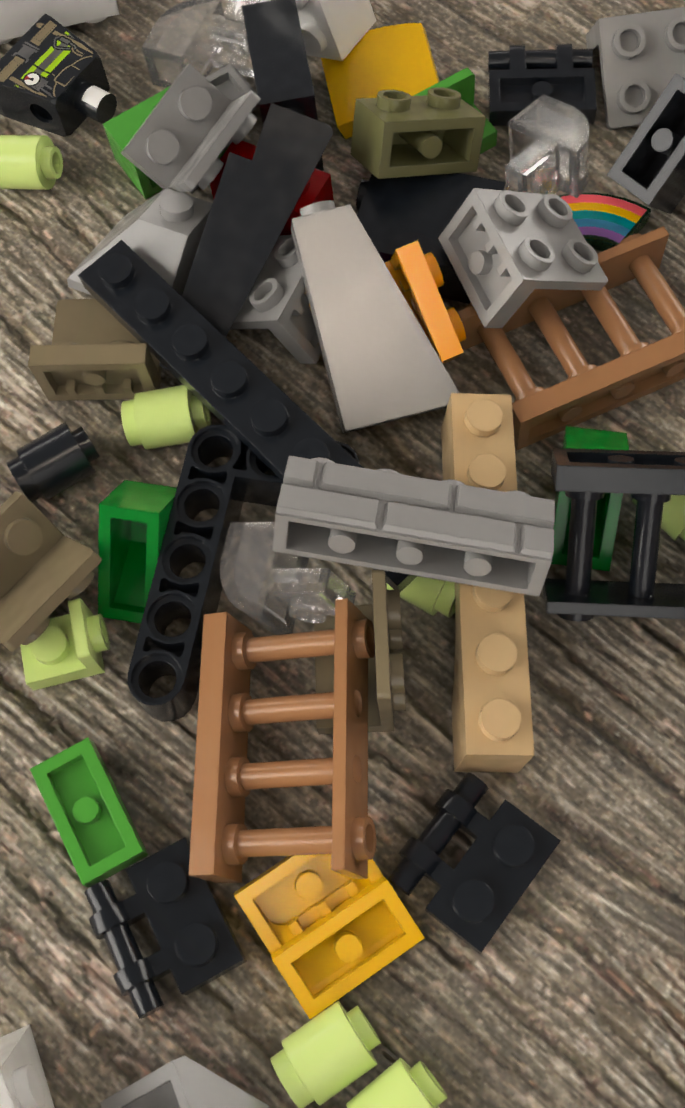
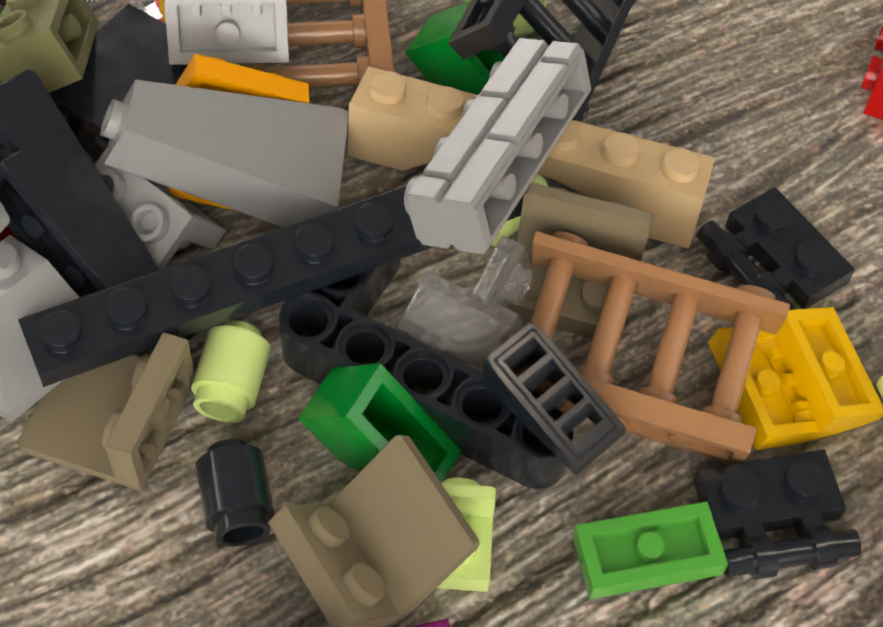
camera: 85 degrees left, 10 degrees down
none -> black slope [481,322,626,475]

